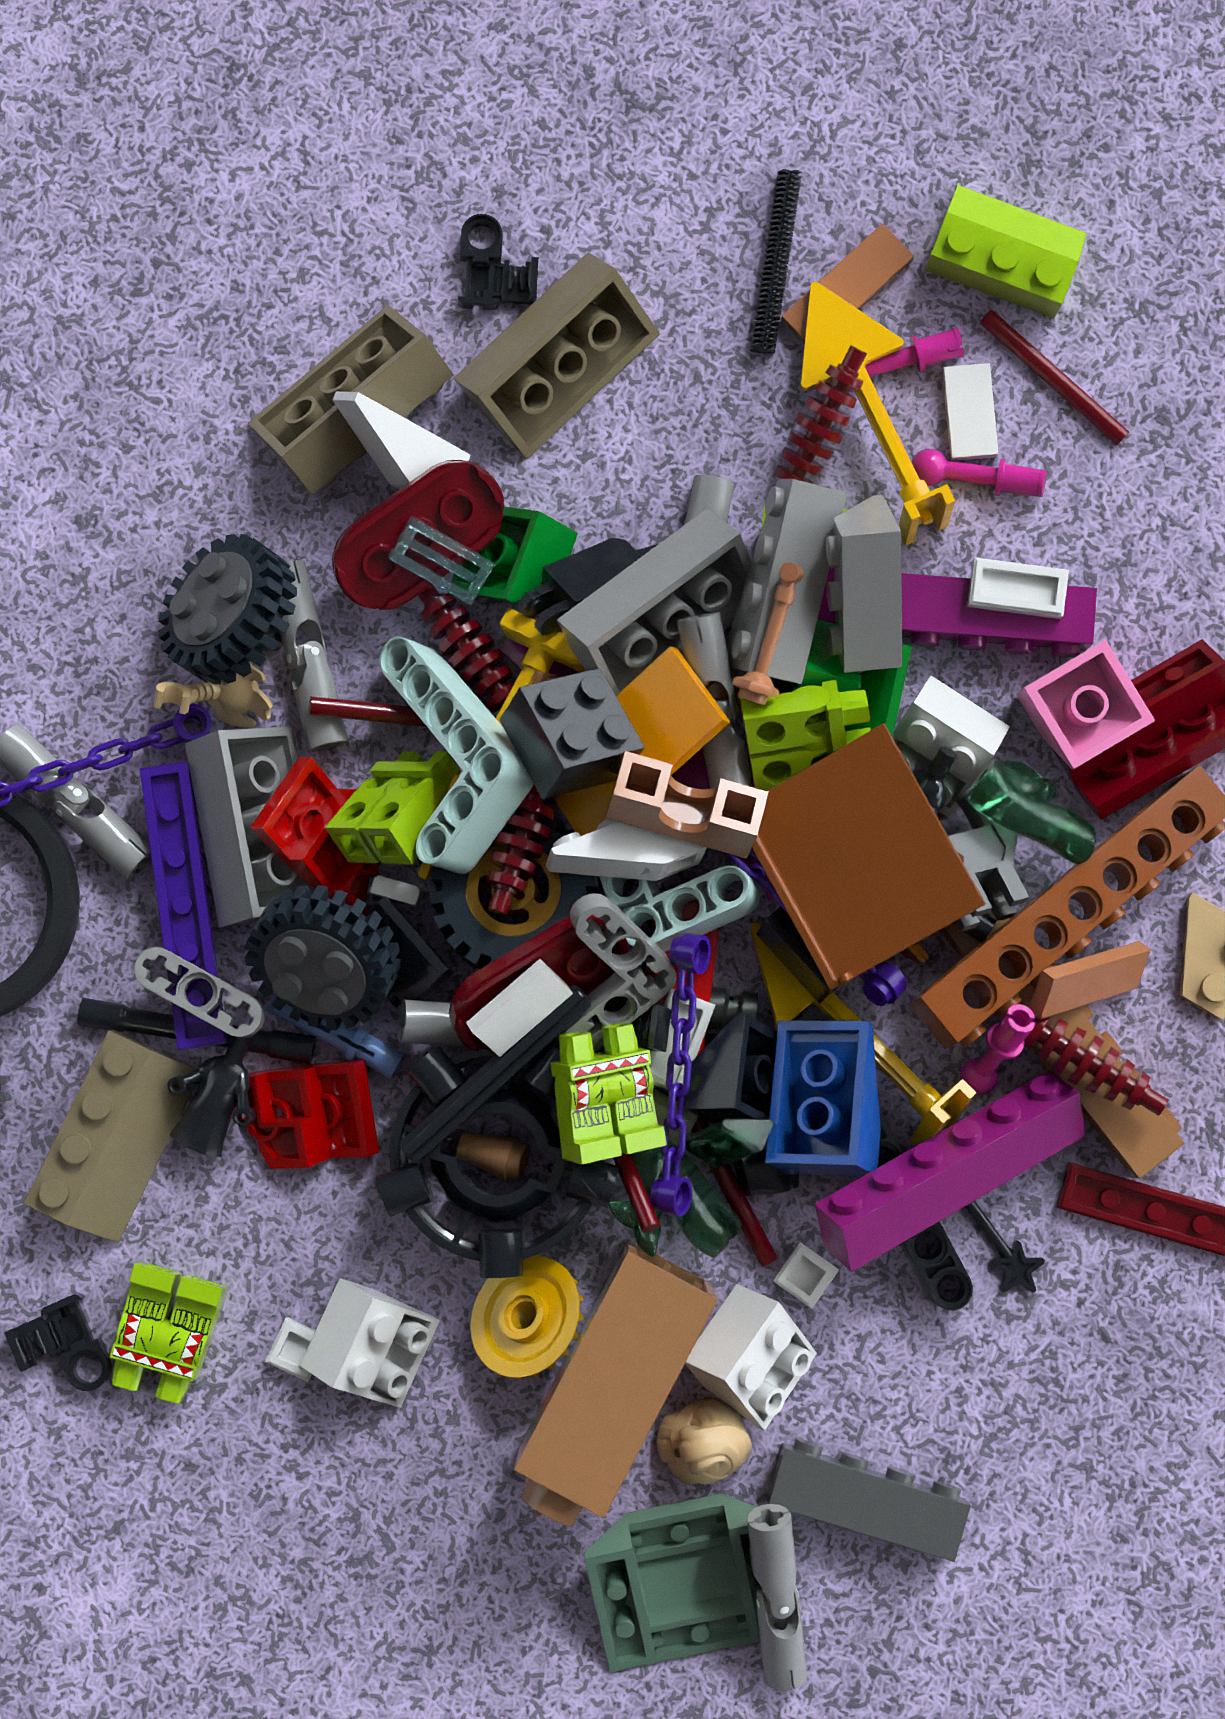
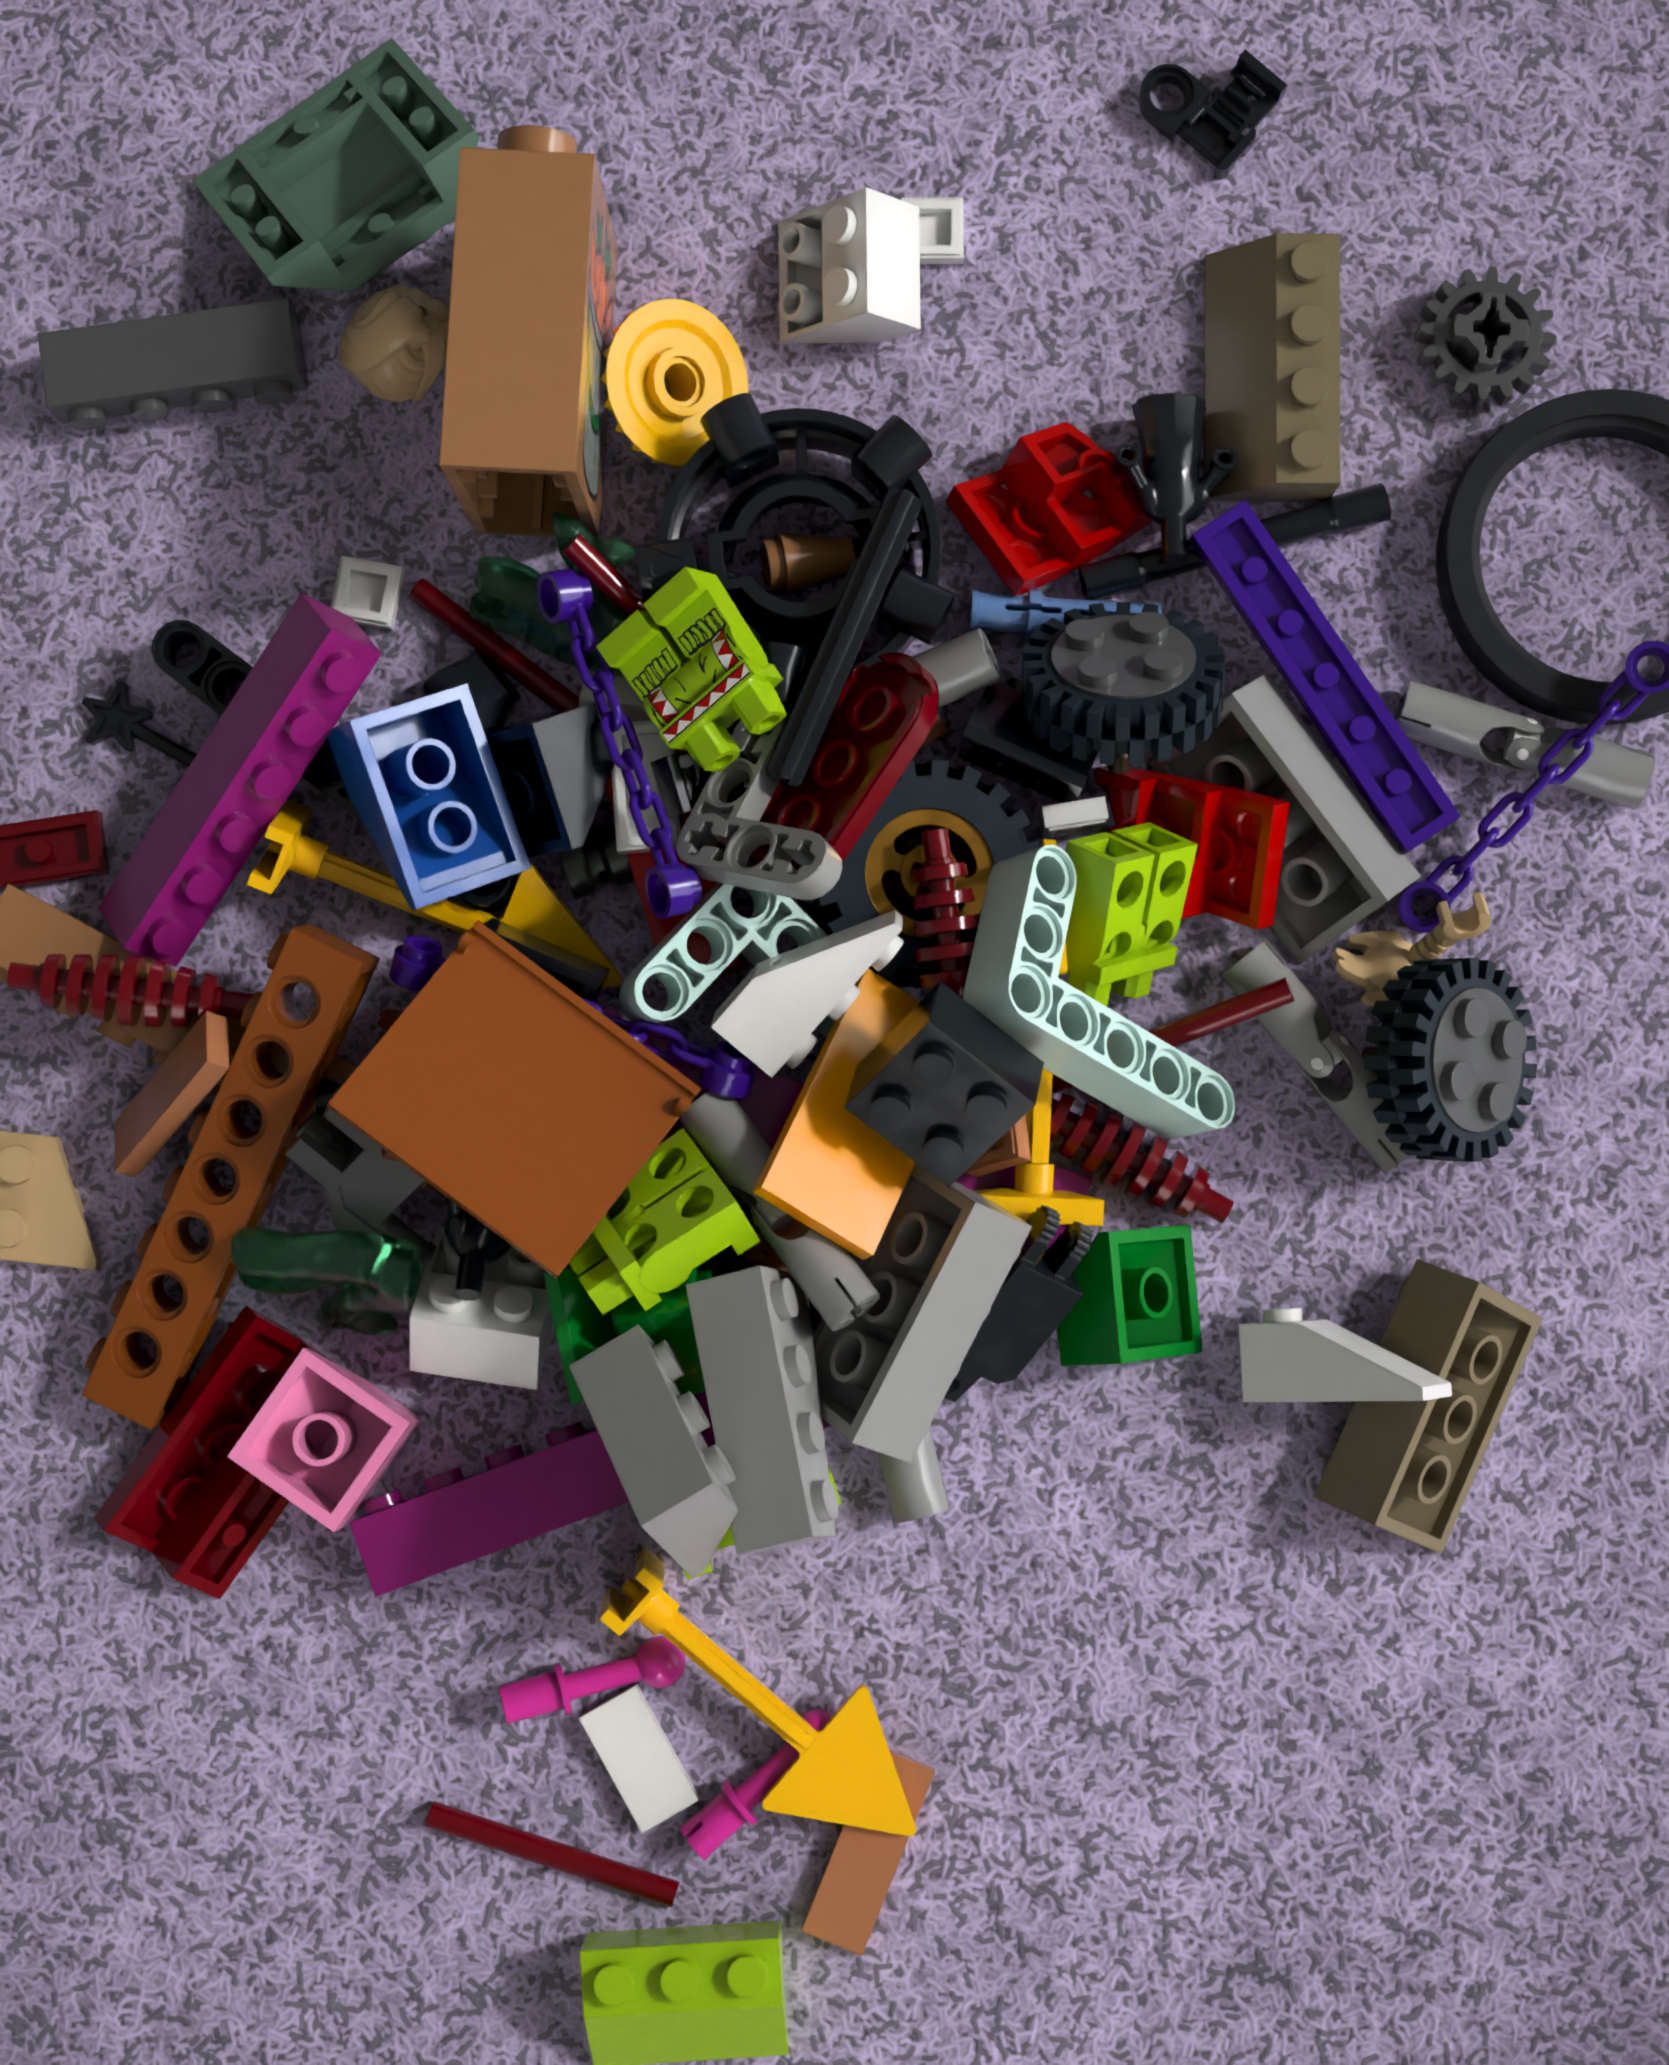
camera: 160 degrees right, 0 degrees up
lime hips [110,1261,229,1404] -> none
light grey beam [134,947,264,1038] -> none
dark red tile [332,460,504,610] -> none
clear light blue tile [388,515,495,605] -> none
dark tan slope [453,252,660,459] -> none
black piece [458,214,539,310] -> none
white tile [466,959,573,1057] -> none
nougat arch [605,751,768,859] -> none
clear green slope [685,1119,774,1169] -> none
white slope [685,1284,817,1431] -> none
nougat piece [732,562,804,705] -> none
light grey piece [747,1504,807,1691] -> none
black axle [750,169,802,354] -> none
dark red piece [775,345,867,484] -> none
dark pink pin [960,1004,1035,1095] -> none
white tile [967,557,1069,619] -> none

